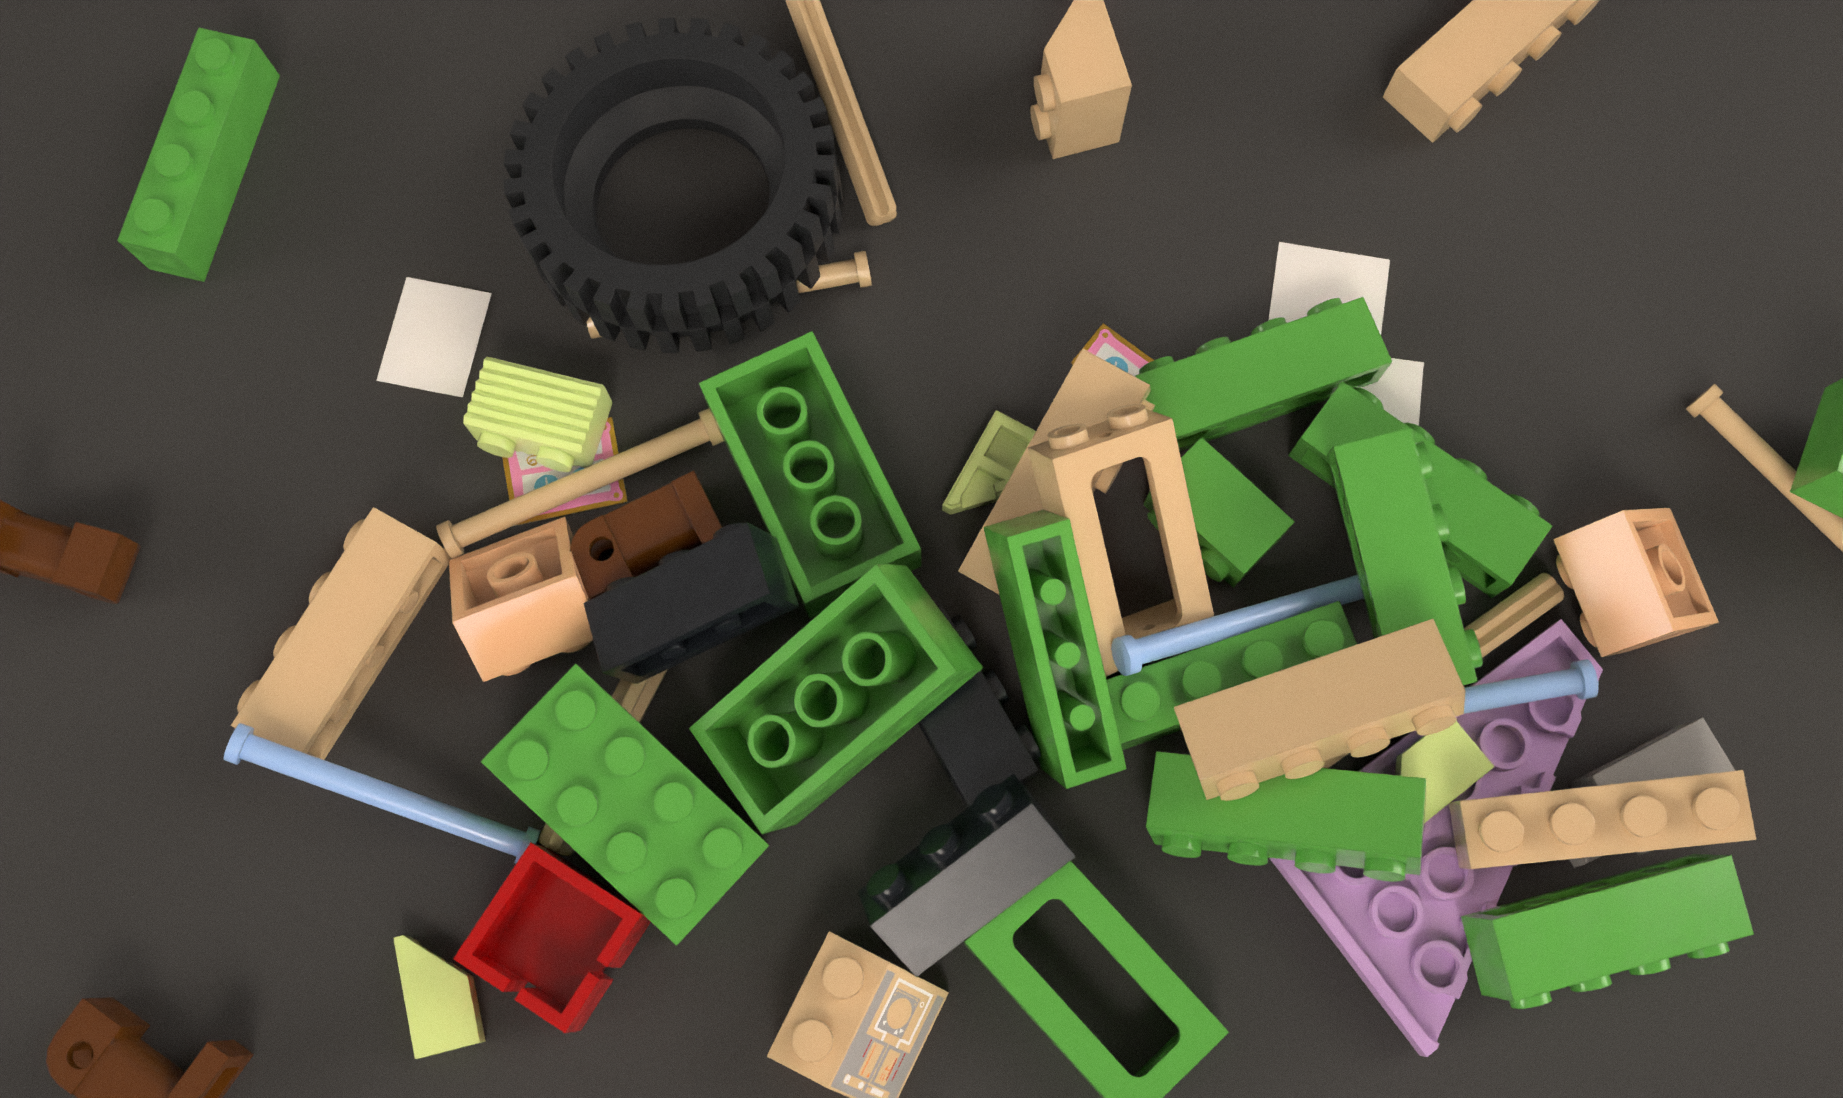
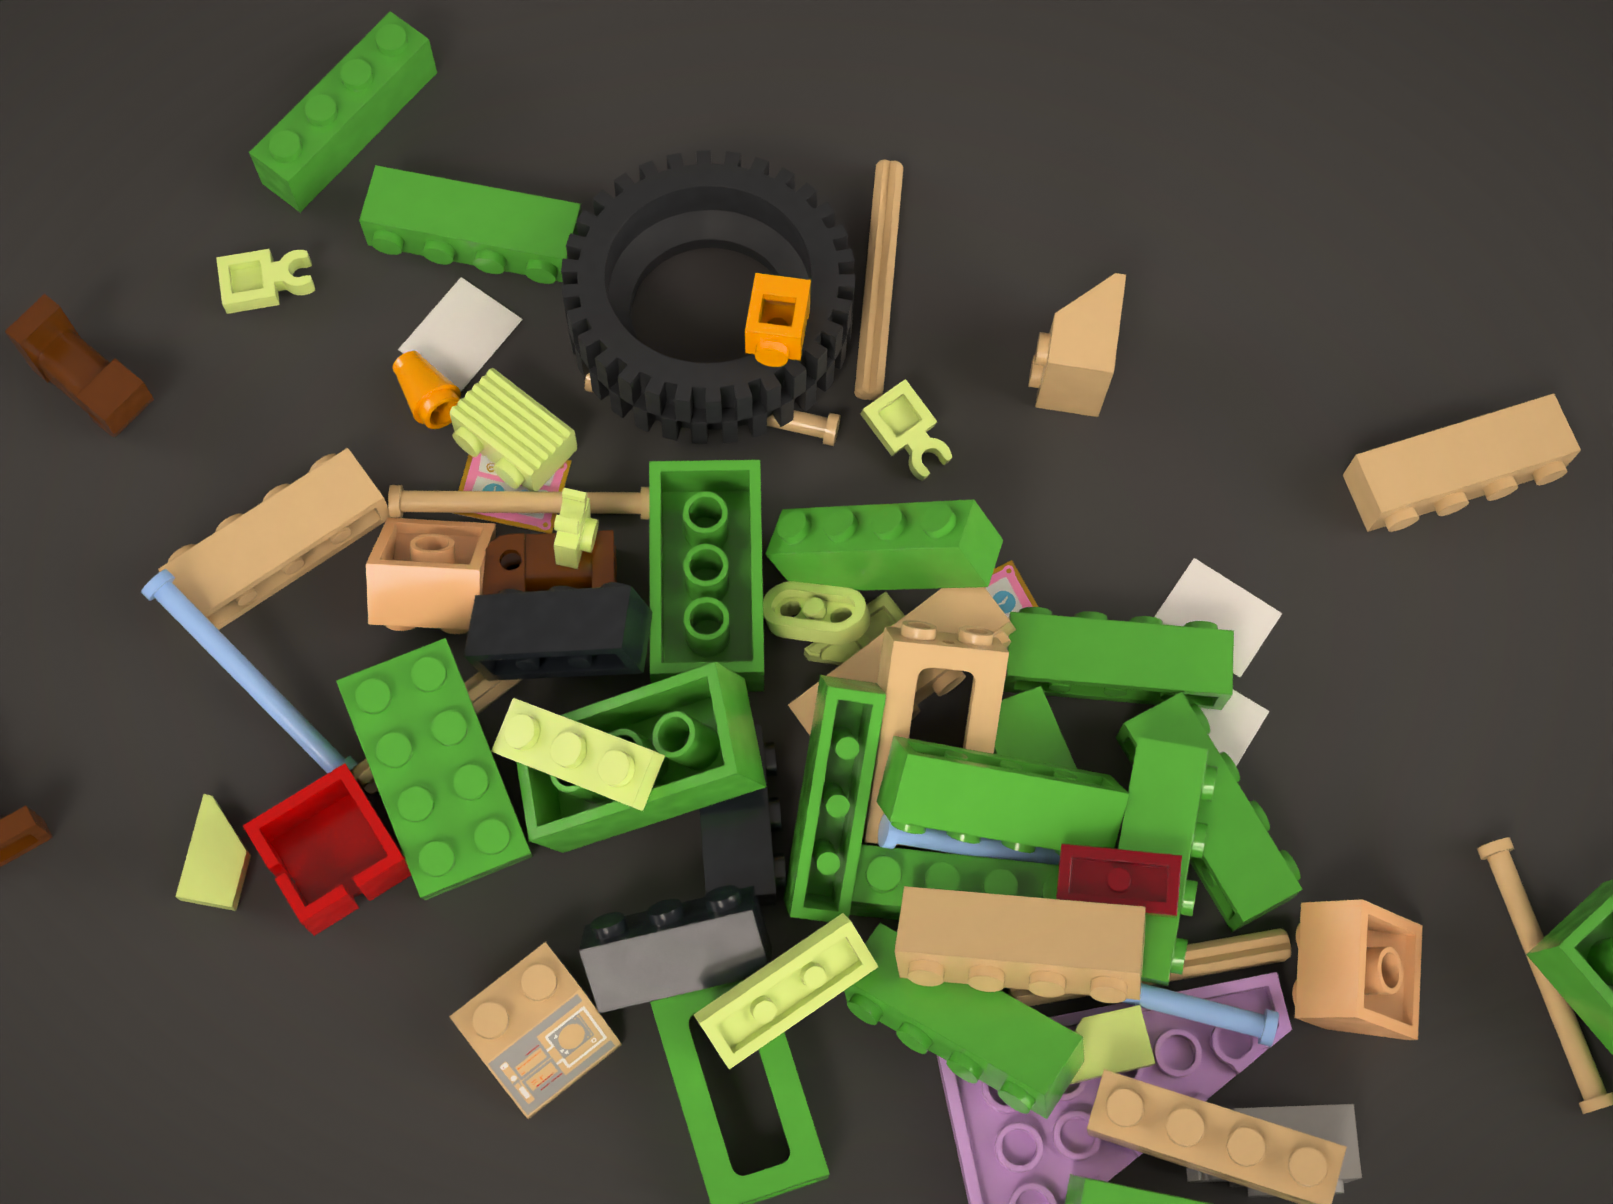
camera: 20 degrees right, 5 degrees down
none -> yellowish green plate [216,249,315,314]
none -> bright green brick [359,165,582,284]
none -> light orange cone [393,351,461,429]
none -> yellowish green plate [491,698,665,811]
none -> yellowish green plate [554,487,599,569]
none -> yellowish green plate [694,913,878,1069]
none -> light orange brick [745,273,811,367]
none -> yellowish green plate [763,581,871,645]
none -> bright green brick [765,499,1003,591]
none -> yellowish green plate [860,379,952,481]
none -> bright green brick [876,736,1129,856]
none -> dark red plate [1056,844,1182,918]

